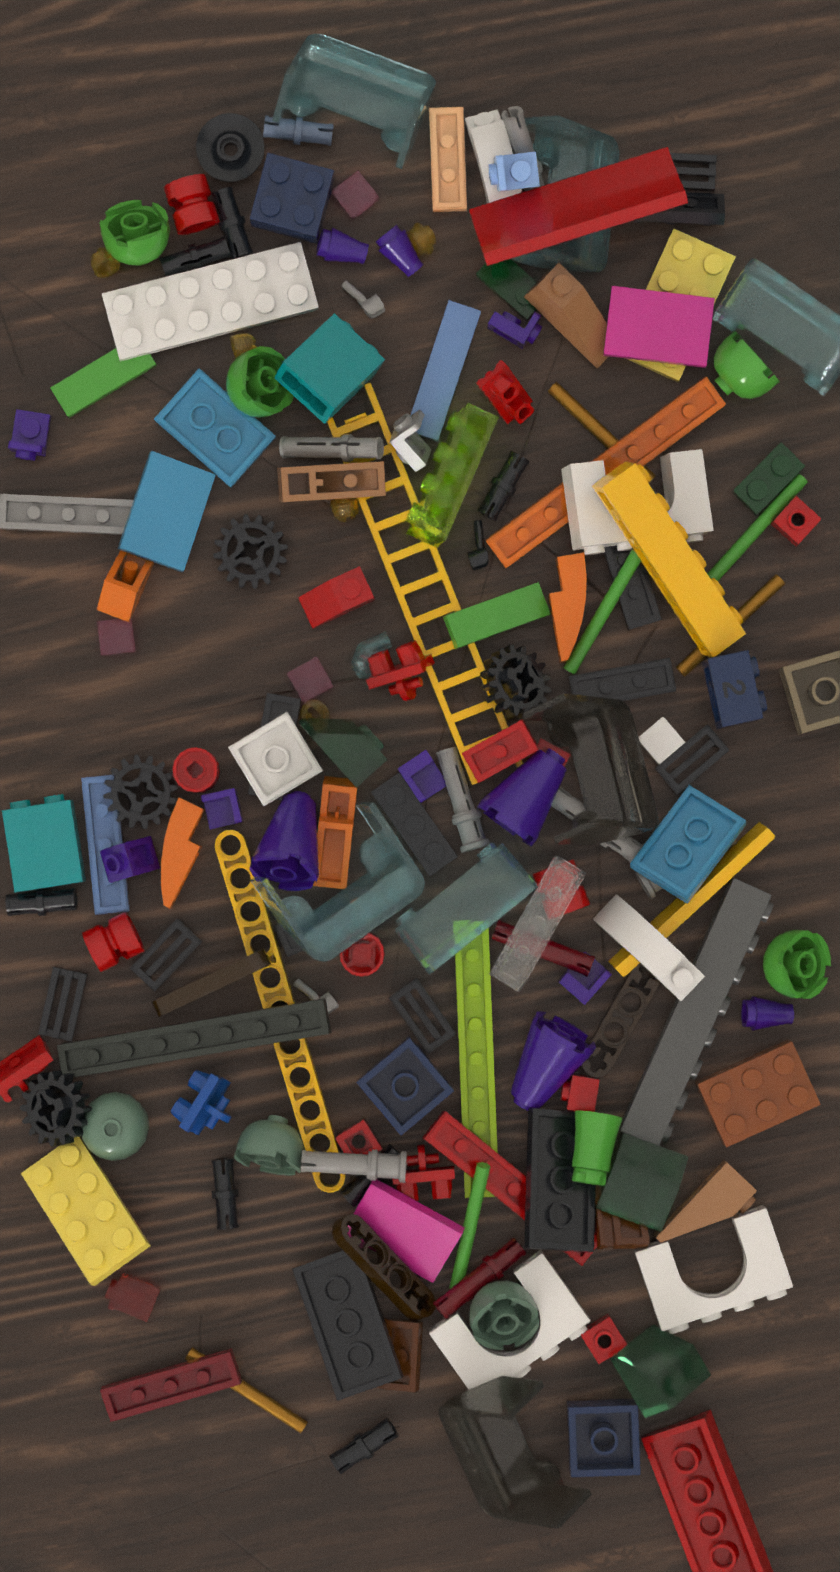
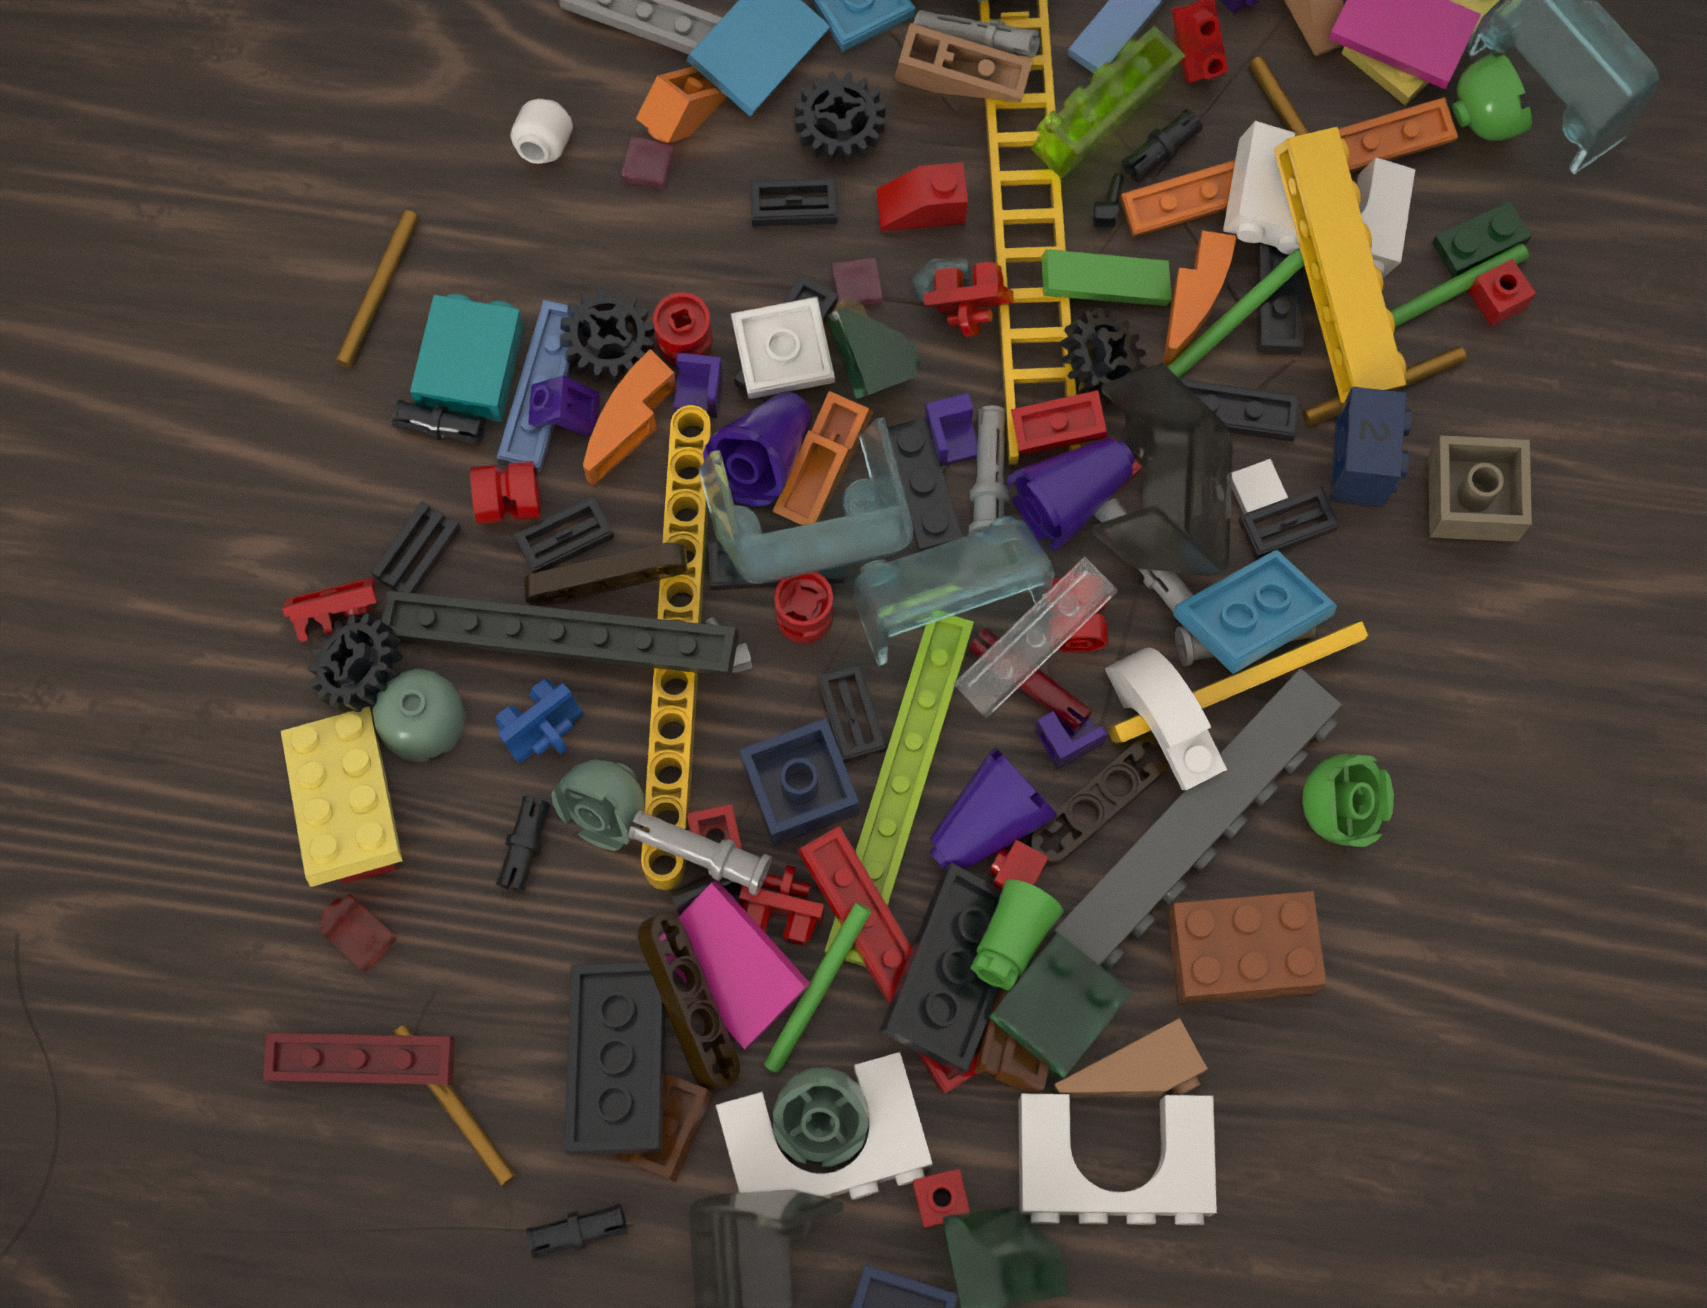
camera: 20 degrees right, 15 degrees down
clear yellow hinge [330,498,359,522] -> none
light grey bracket [389,410,432,472] -> none
dark red pin [433,1238,527,1320] -> none
dark purple cone [741,996,794,1031] -> none
none -> white head [510,99,573,164]
none -> black tile [750,178,837,226]

